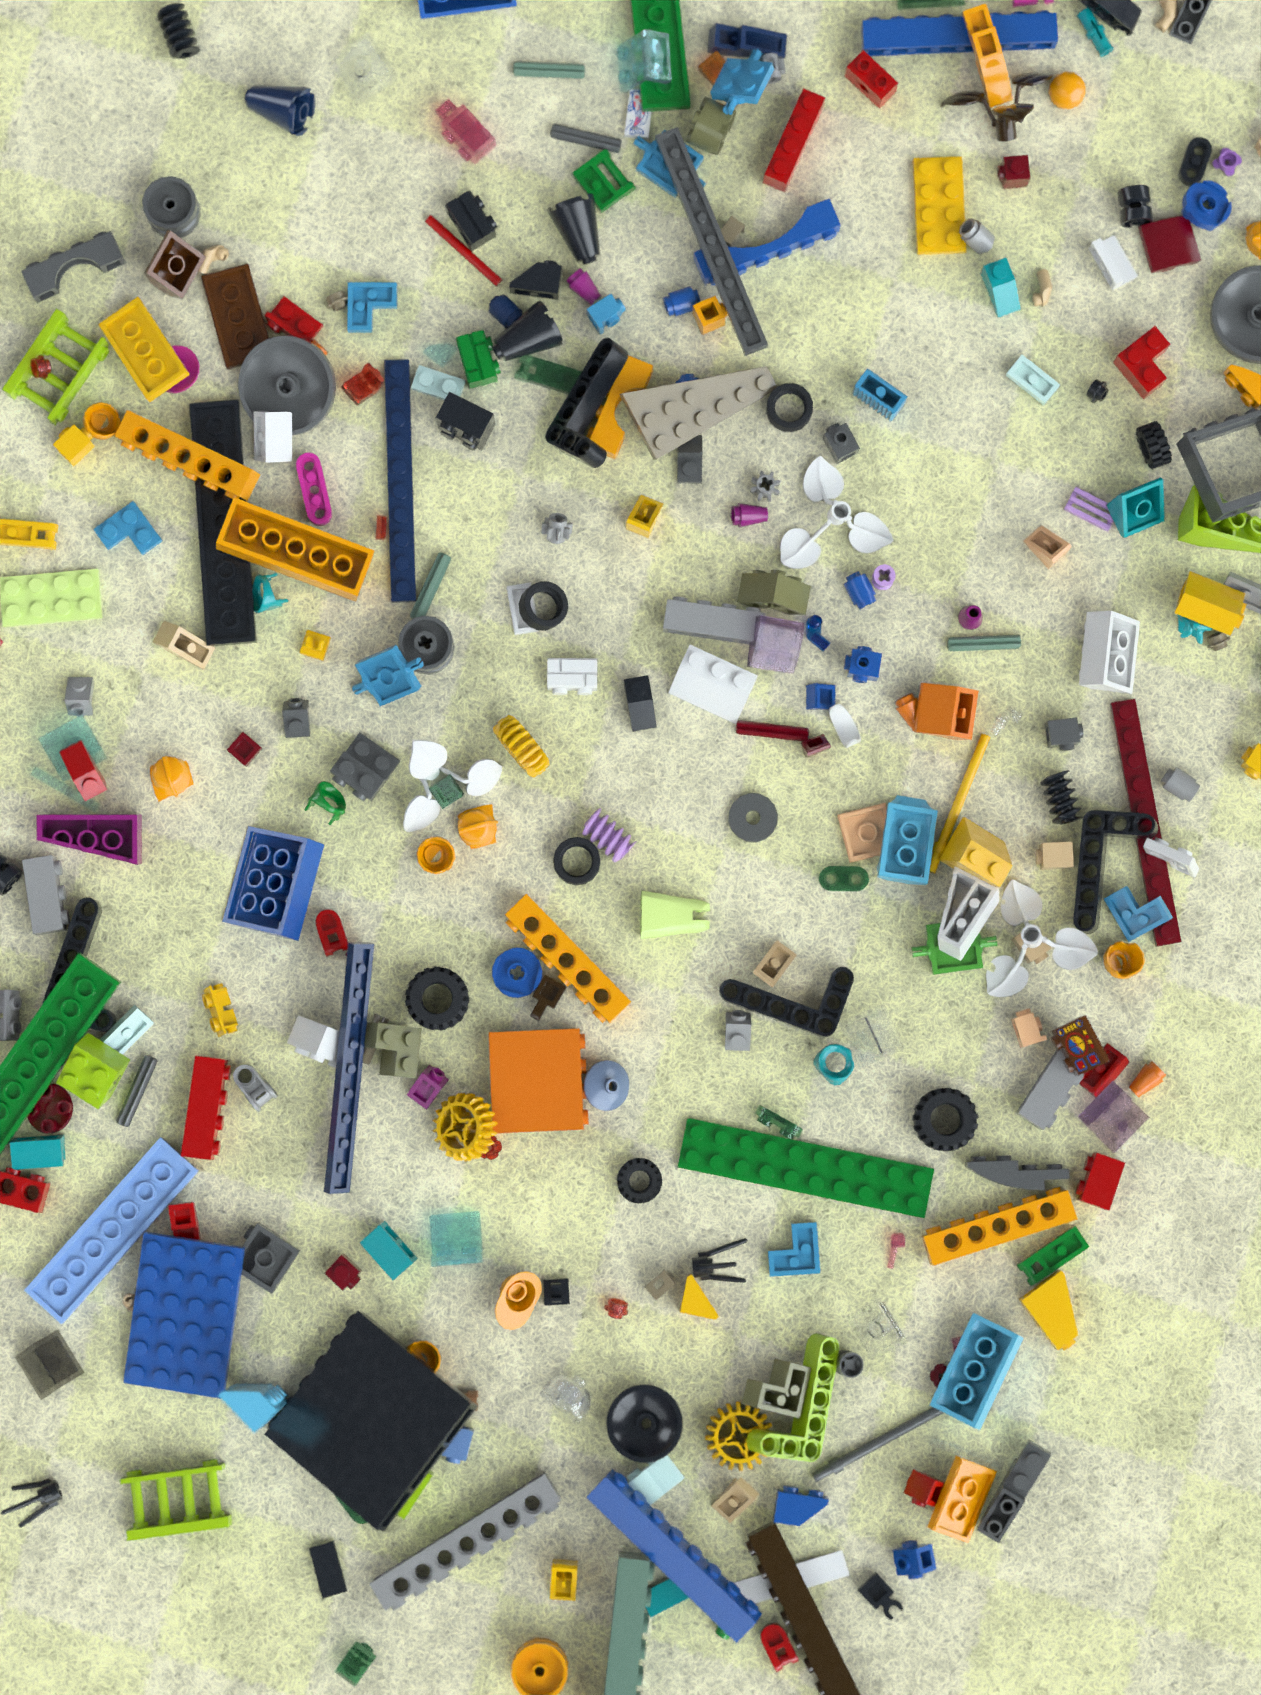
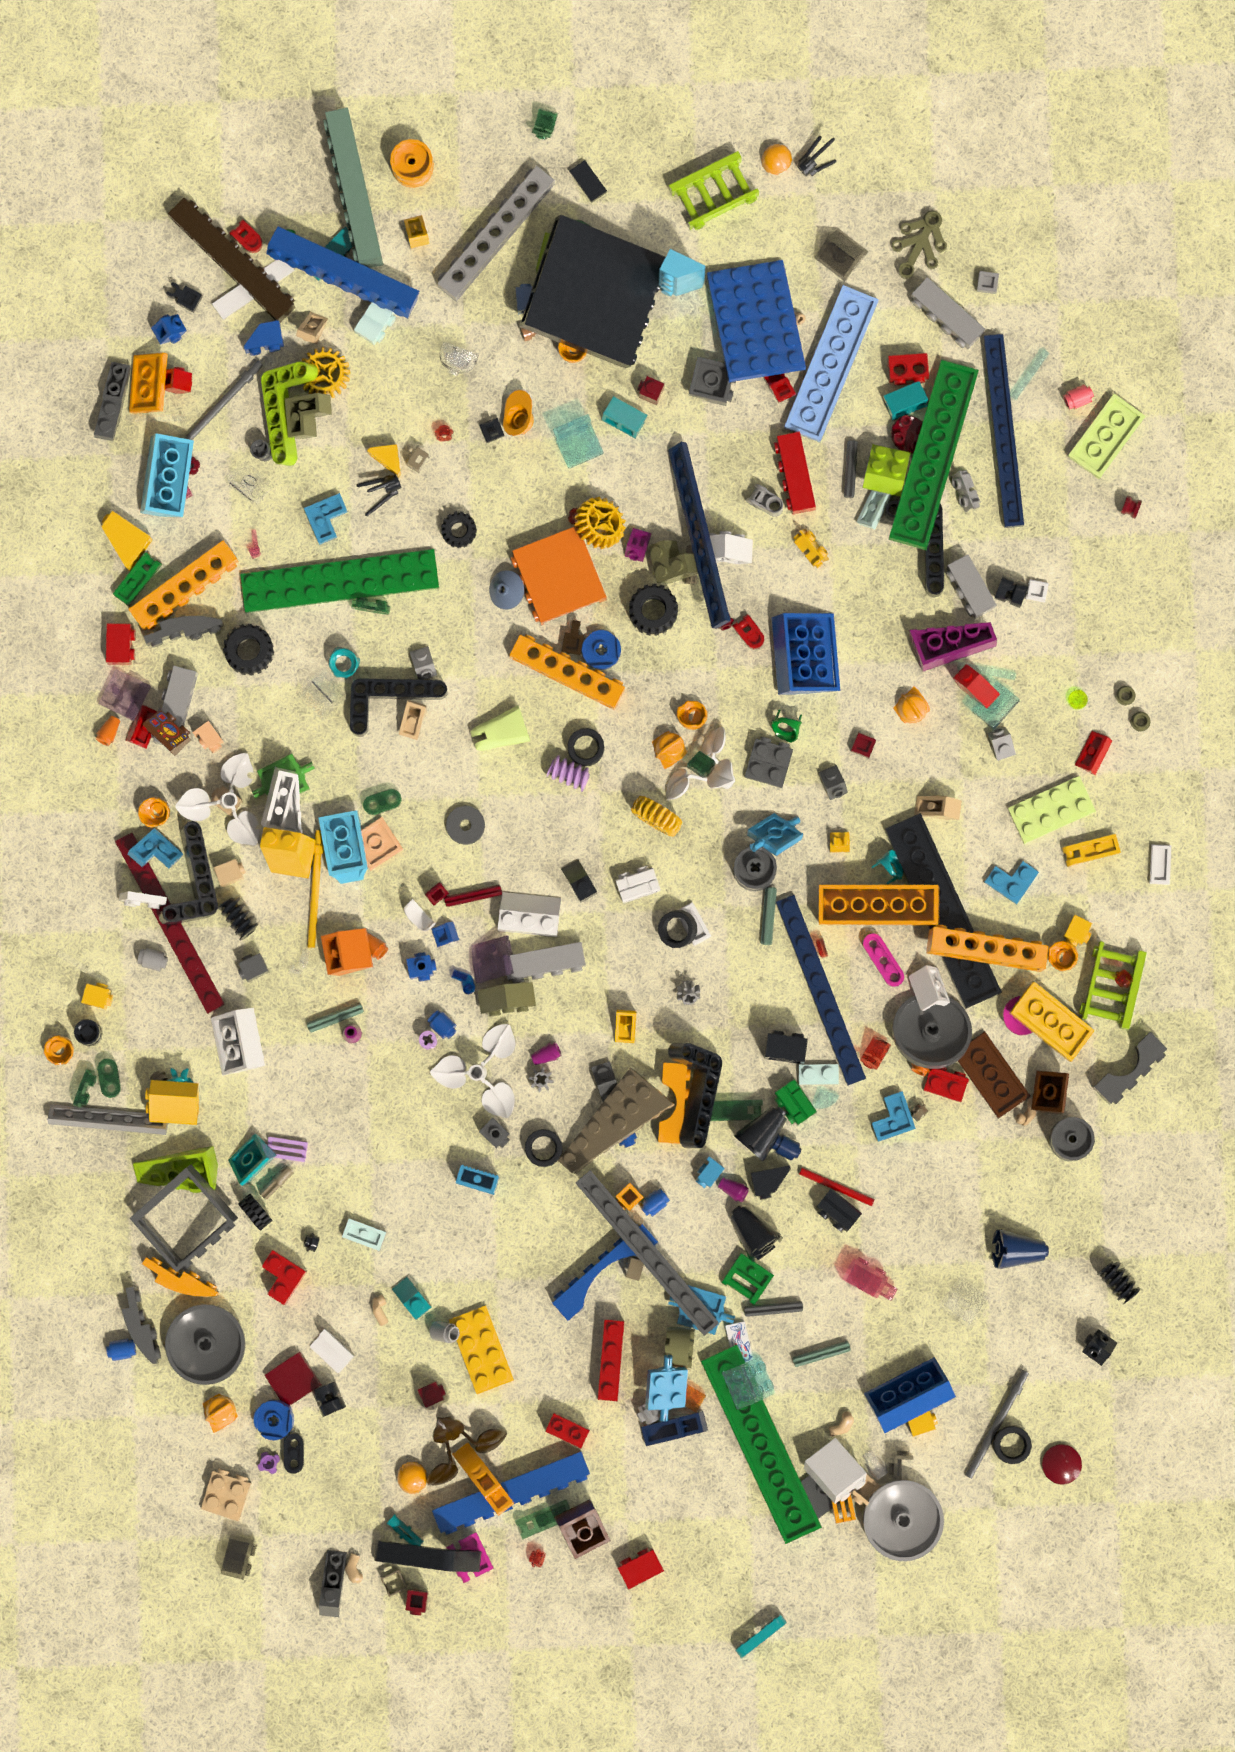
camera: 165 degrees right, 0 degrees up
black dish [606,1385,683,1463] -> none
light nougat slope [1023,525,1071,569] -> none
none -> dark tan axle [259,1164,294,1199]
none -> light orange hair [761,144,792,175]

